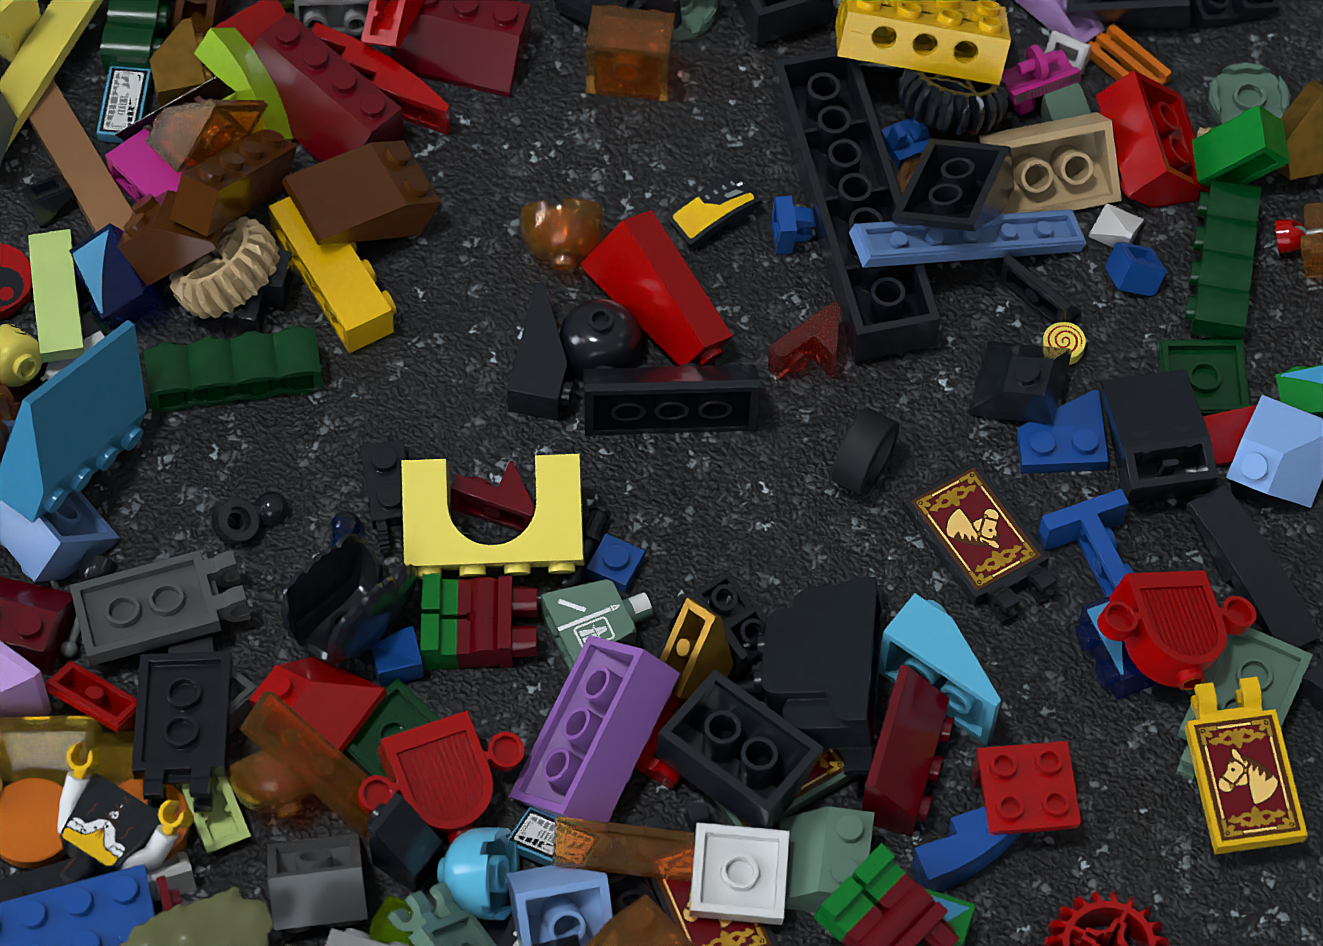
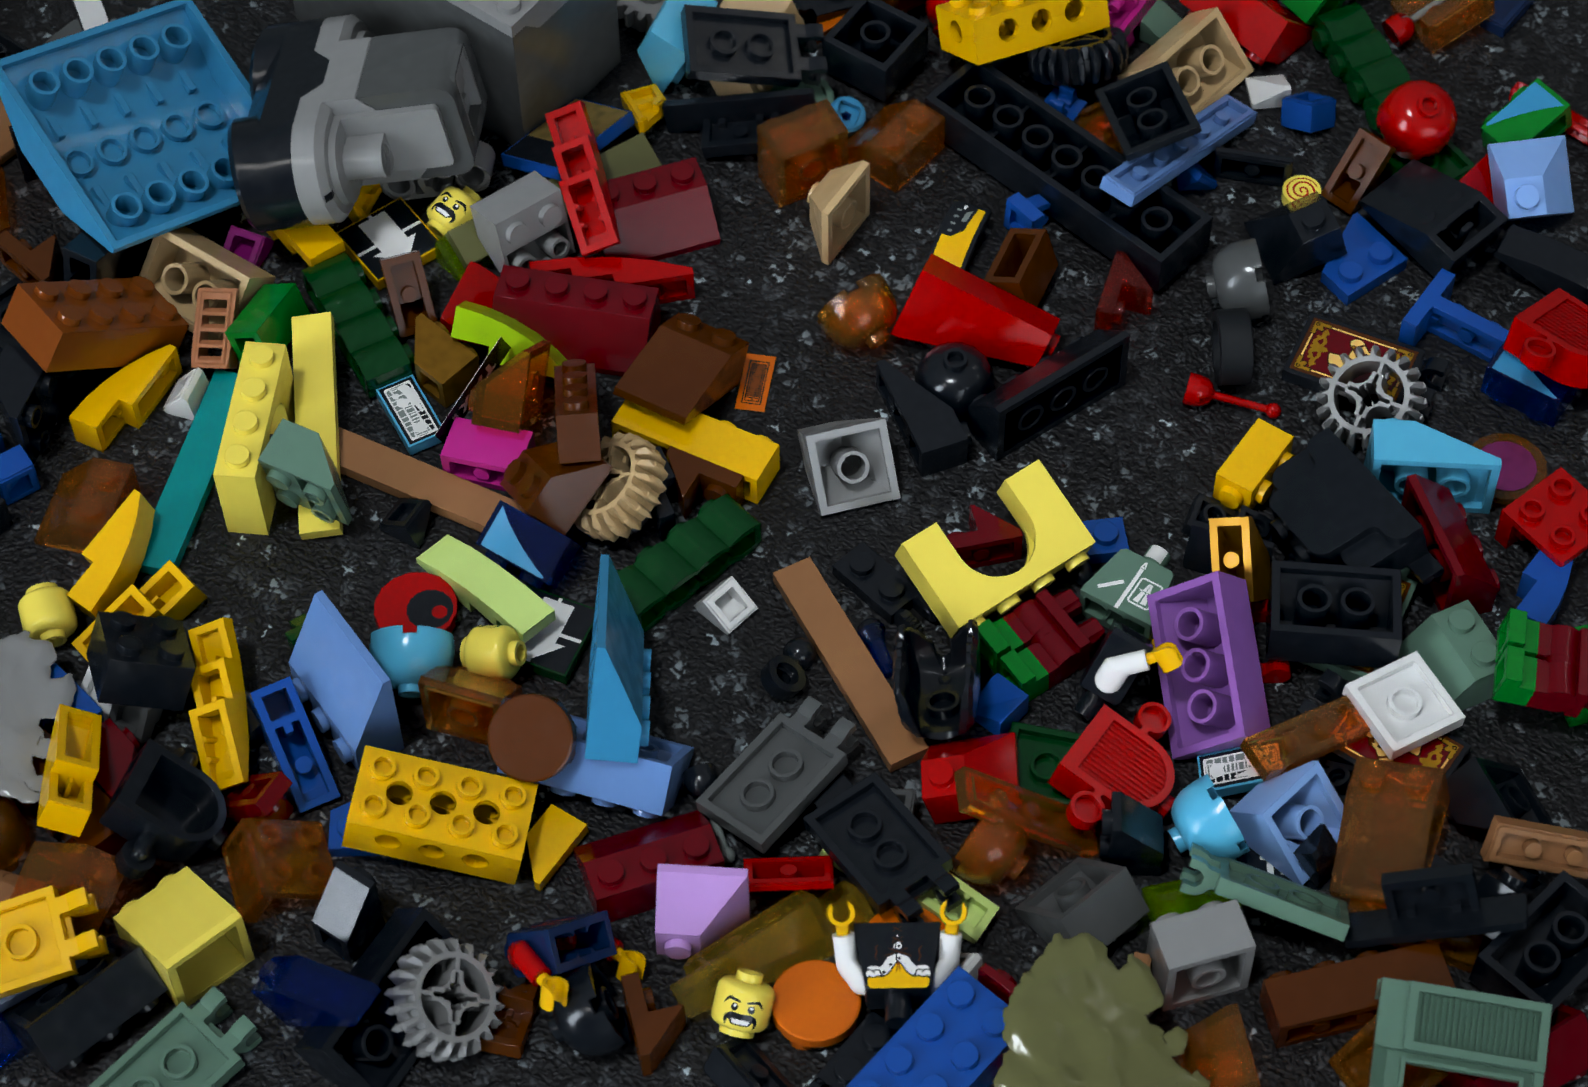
camera: 30 degrees left, 5 degrees down
none -> reddish brown slope [666,446,745,519]
none -> white slope [694,576,758,635]
none -> sticker [734,353,776,413]
none -> medium nougat tile [773,557,929,773]
none -> light grey slope [797,417,901,516]
none -> tan slope [807,160,870,266]
none -> dark azure tile [826,96,866,137]
none -> clear orange slope [836,99,945,193]
none -> reddish brown brick [984,228,1058,307]
none -> torso [1074,619,1183,720]
none -> blue slope [1177,162,1218,191]
none -> red hinge [1182,372,1281,419]
none -> dark grey cylinder [1205,238,1270,319]
none -> yellow brick [1213,418,1295,510]
none -> light grey gear [1315,345,1428,455]
none -> reddish brown slope [1321,128,1396,215]
none -> red cylinder [1376,80,1458,160]
none -> tile [1471,433,1547,507]

